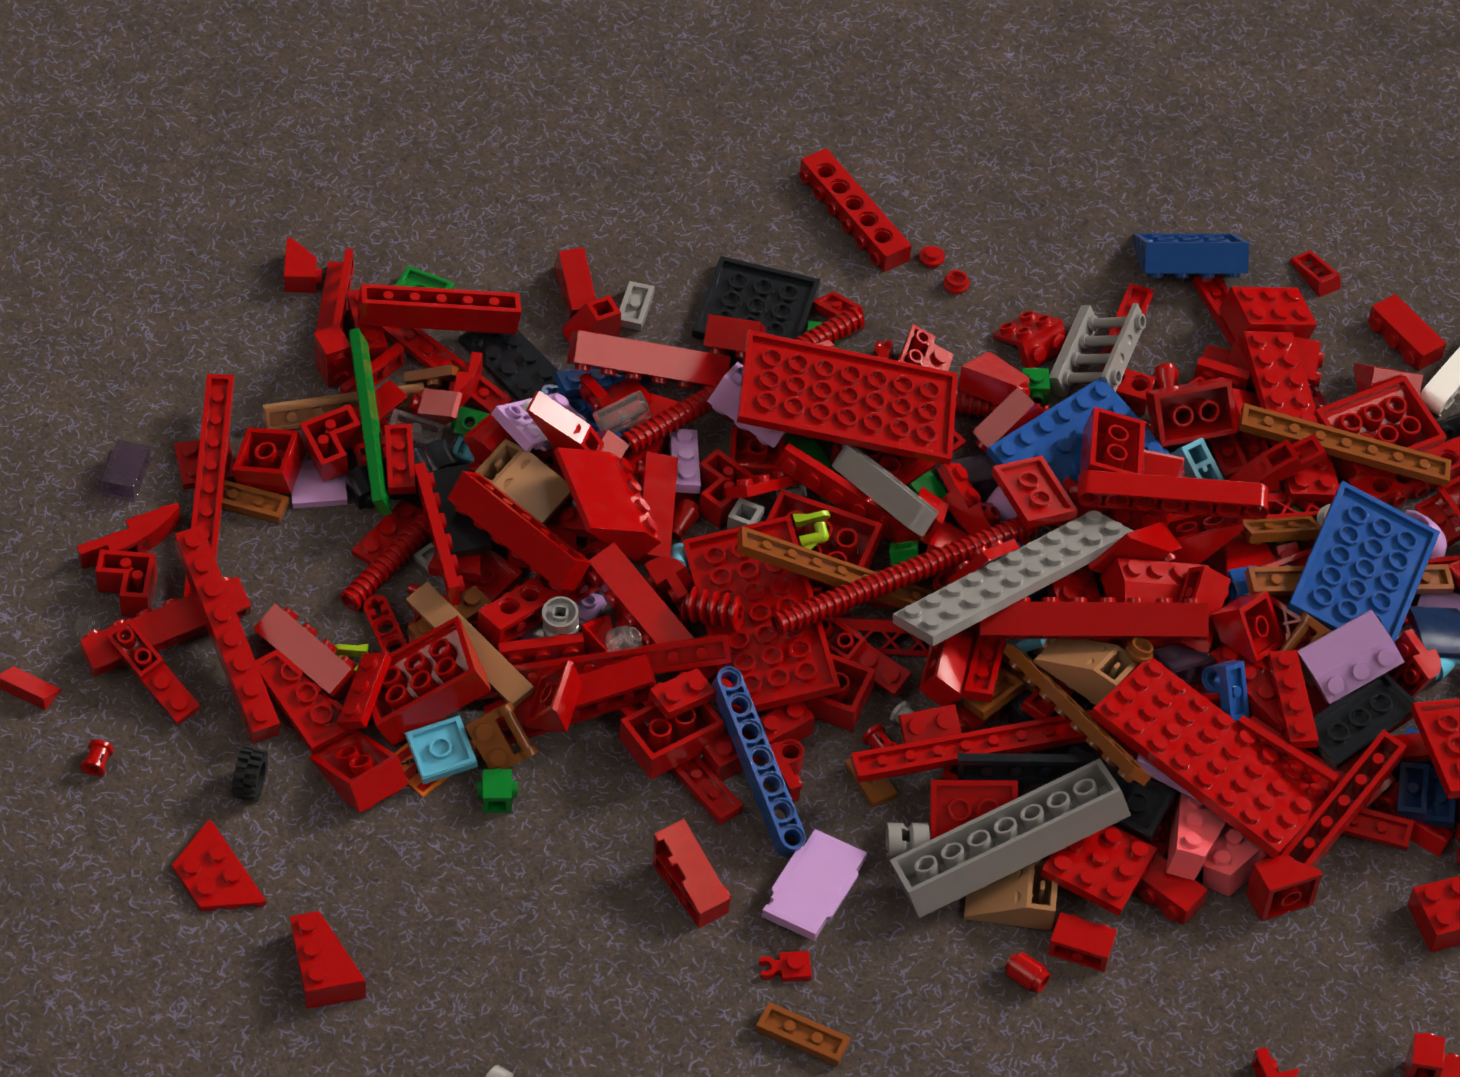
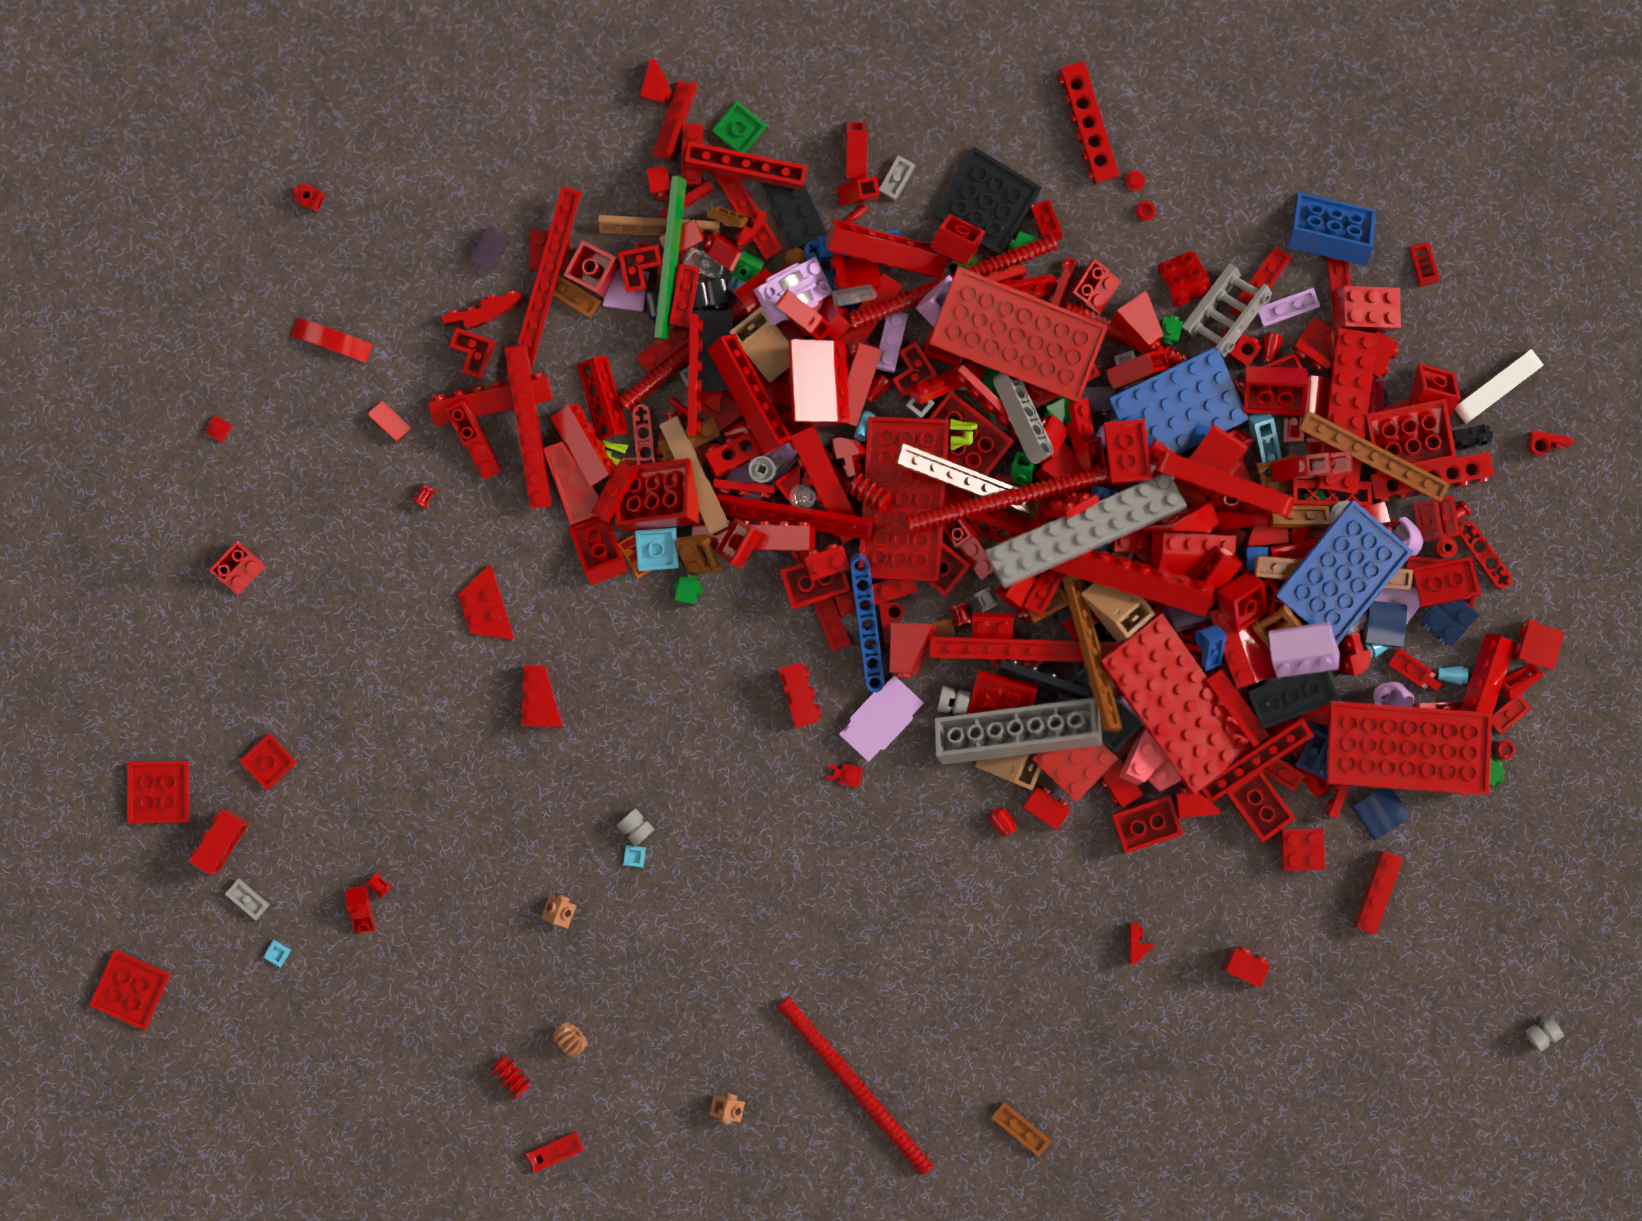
camera: 20 degrees right, 35 degrees up
black tyre [232,746,269,802] -> none
dark orange plate [756,1002,851,1067] -> none
red slope [1080,407,1146,474] -> none
dark orange plate [1125,637,1154,663] -> none
red plate [1268,650,1319,748] -> none
red brick [1368,294,1447,371] -> none
none -> red fence [577,356,629,441]
none -> red slope [890,623,939,678]
none -> red brick [1110,796,1183,854]
none -> red brick [1225,771,1296,842]
none -> lavender plate [1257,288,1321,328]

